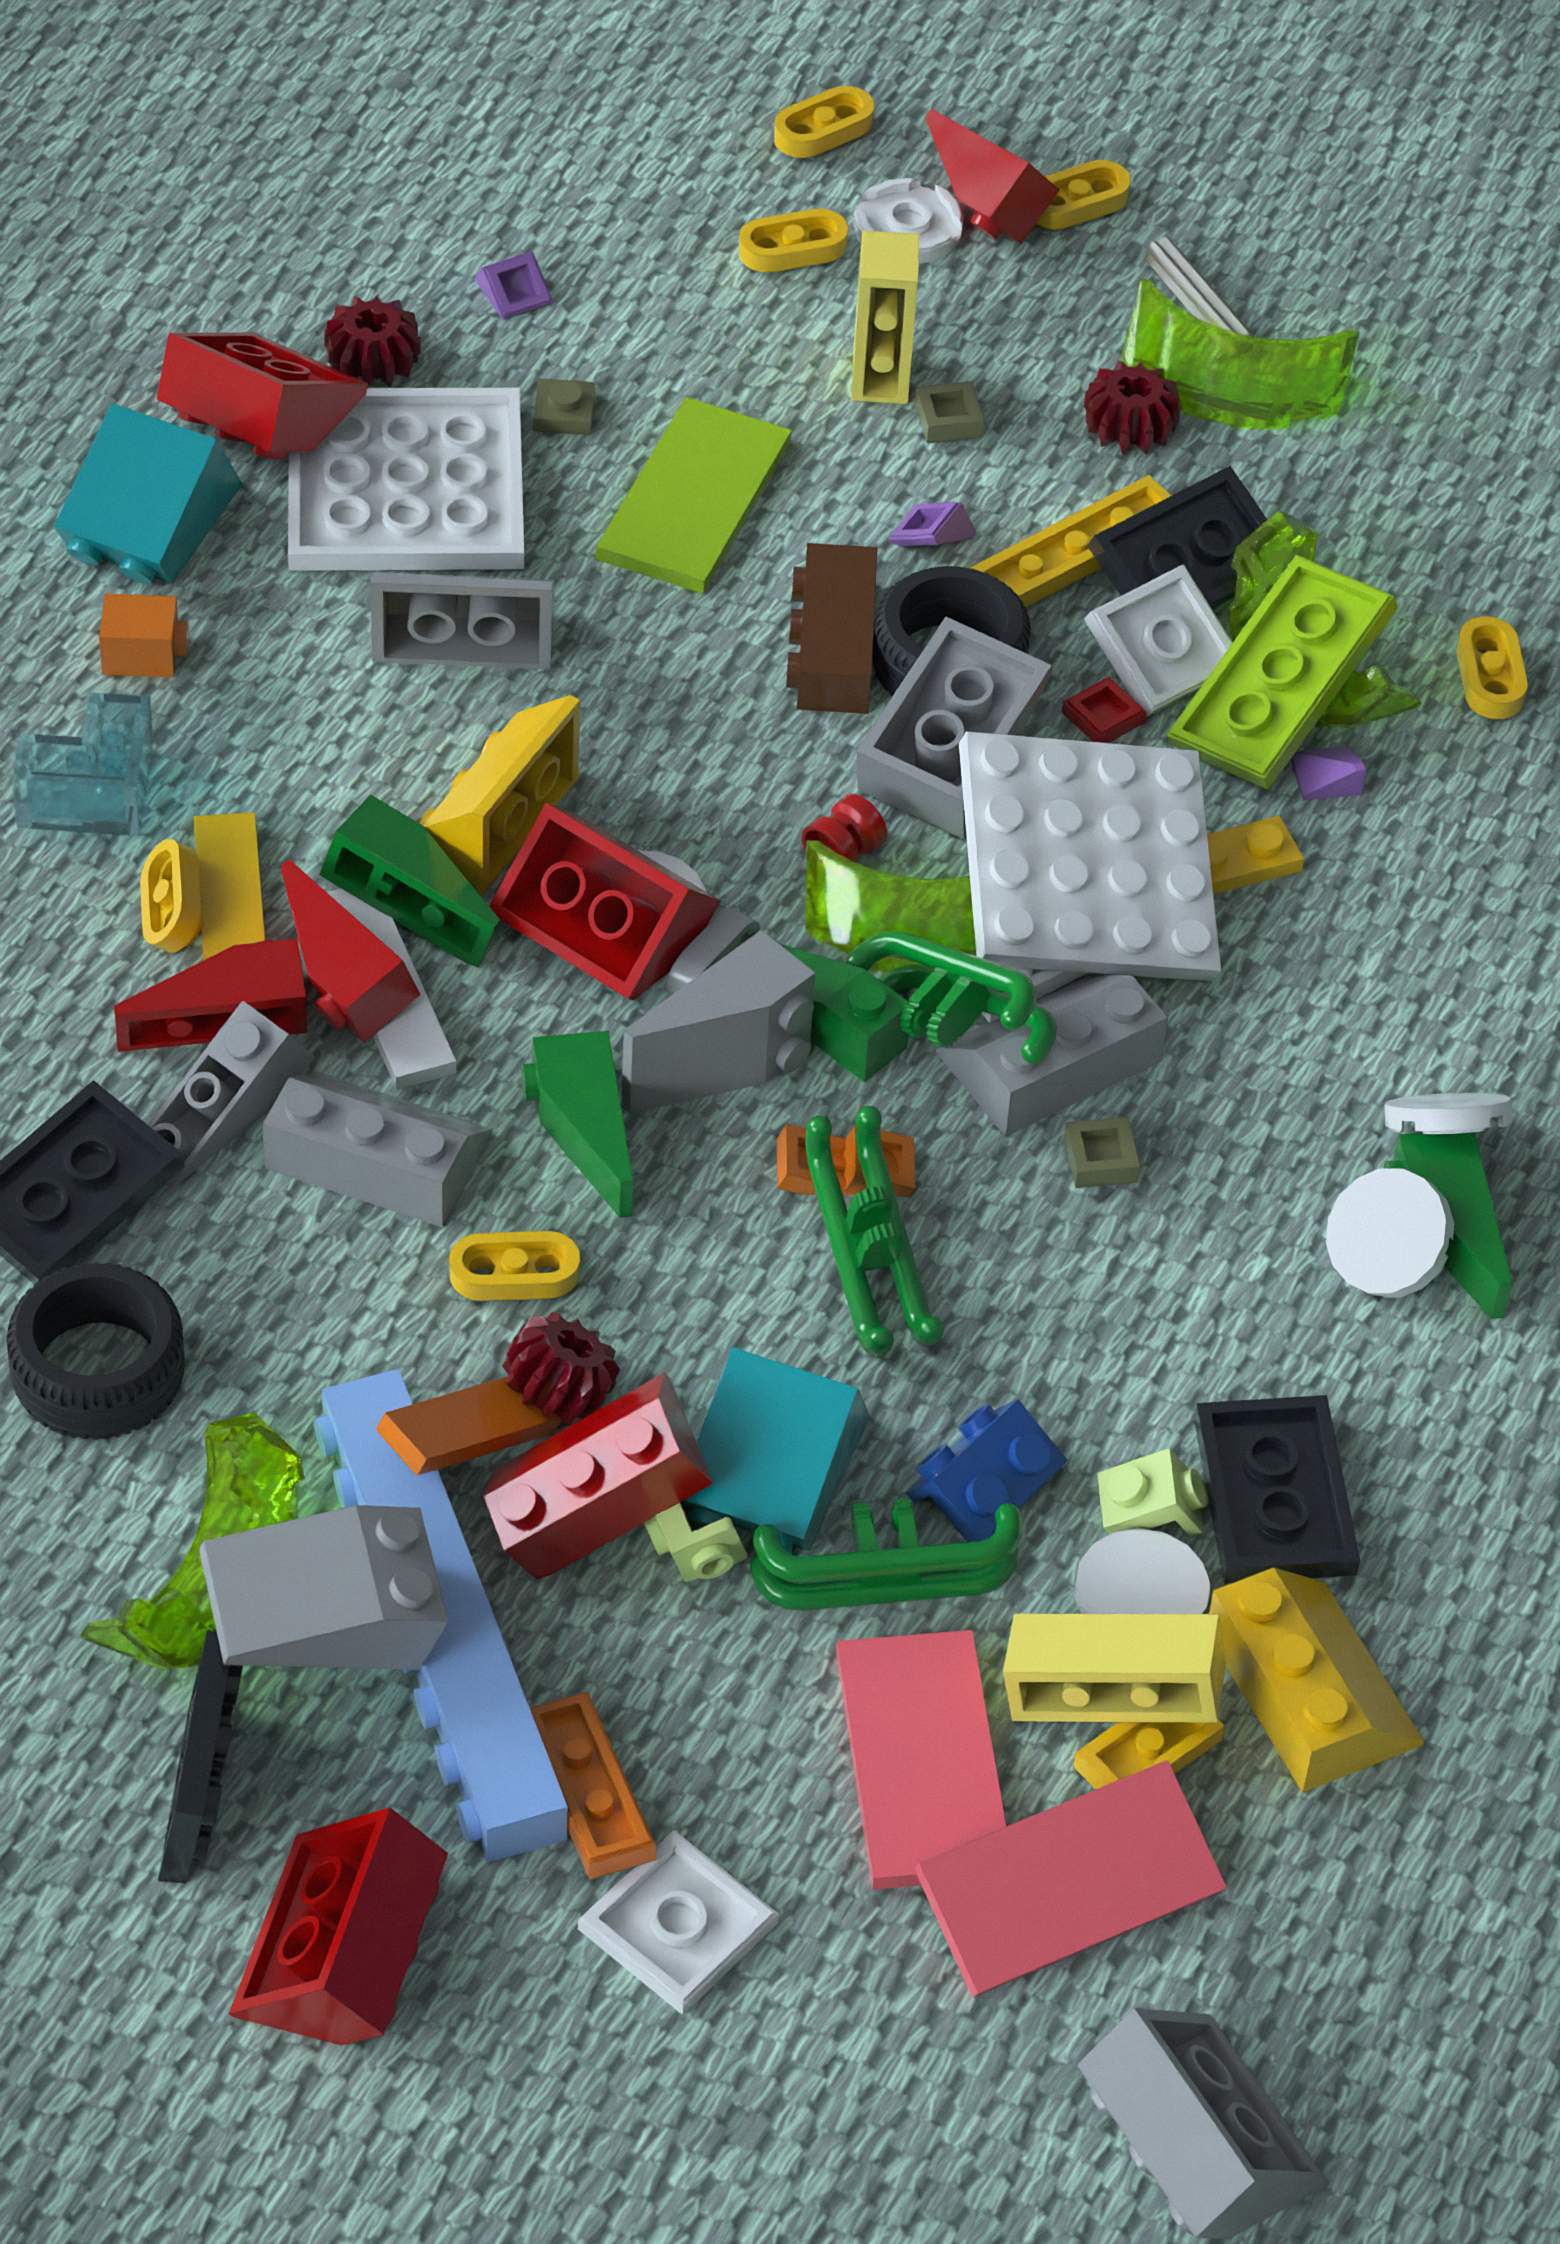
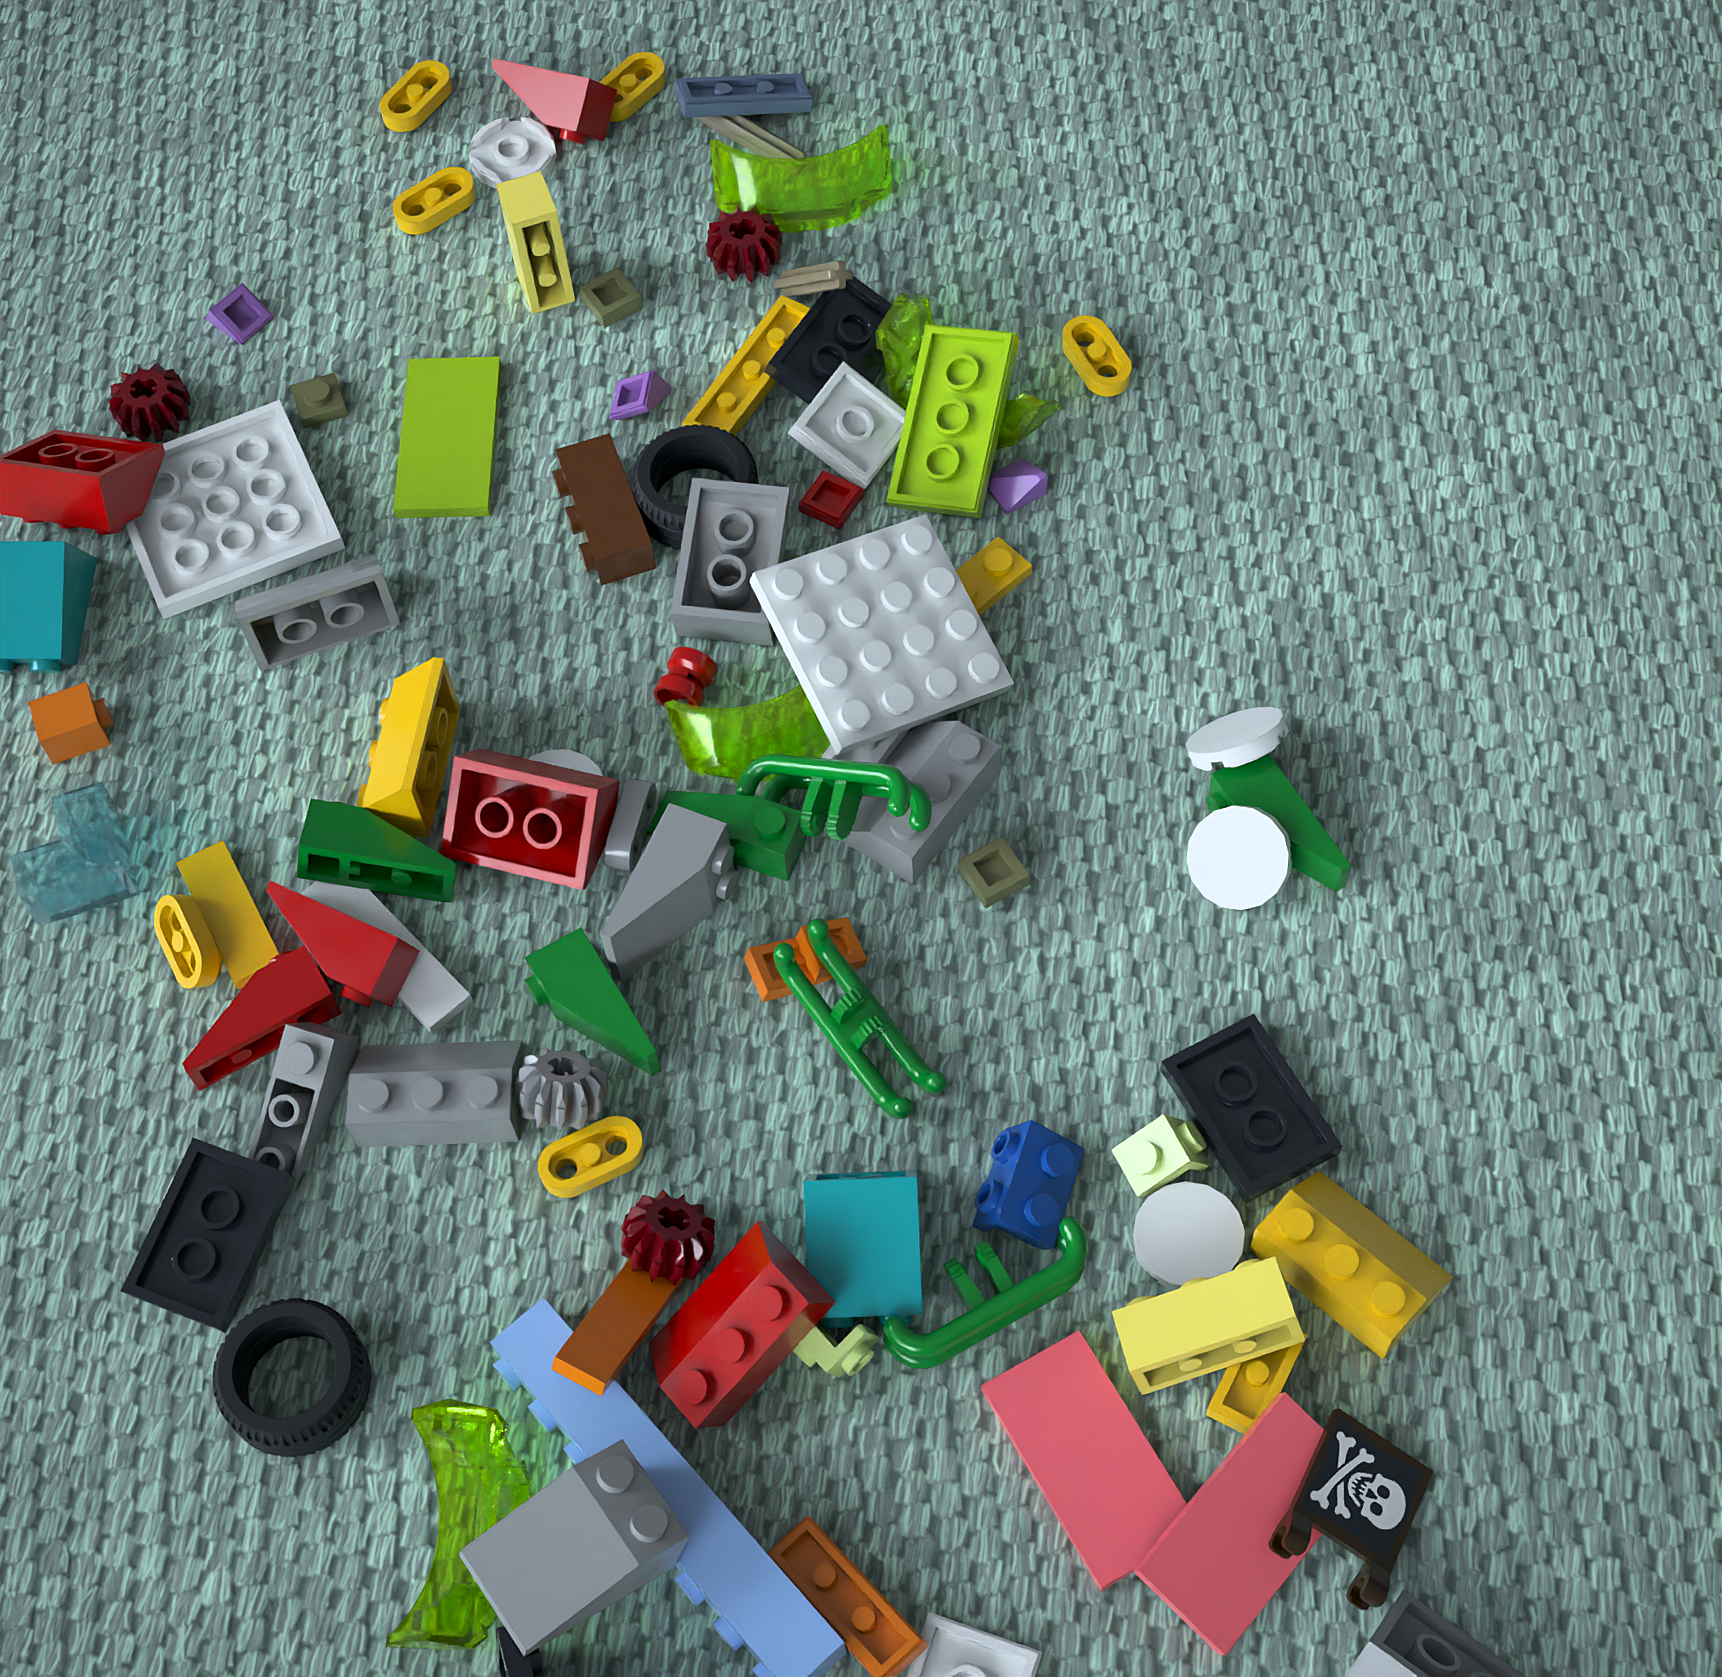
camera: 15 degrees left, 10 degrees up
none -> light grey gear [515,1046,608,1132]
none -> sand blue tile [674,73,813,118]
none -> dark tan axle [774,260,853,298]
none -> flag [1268,1408,1433,1610]

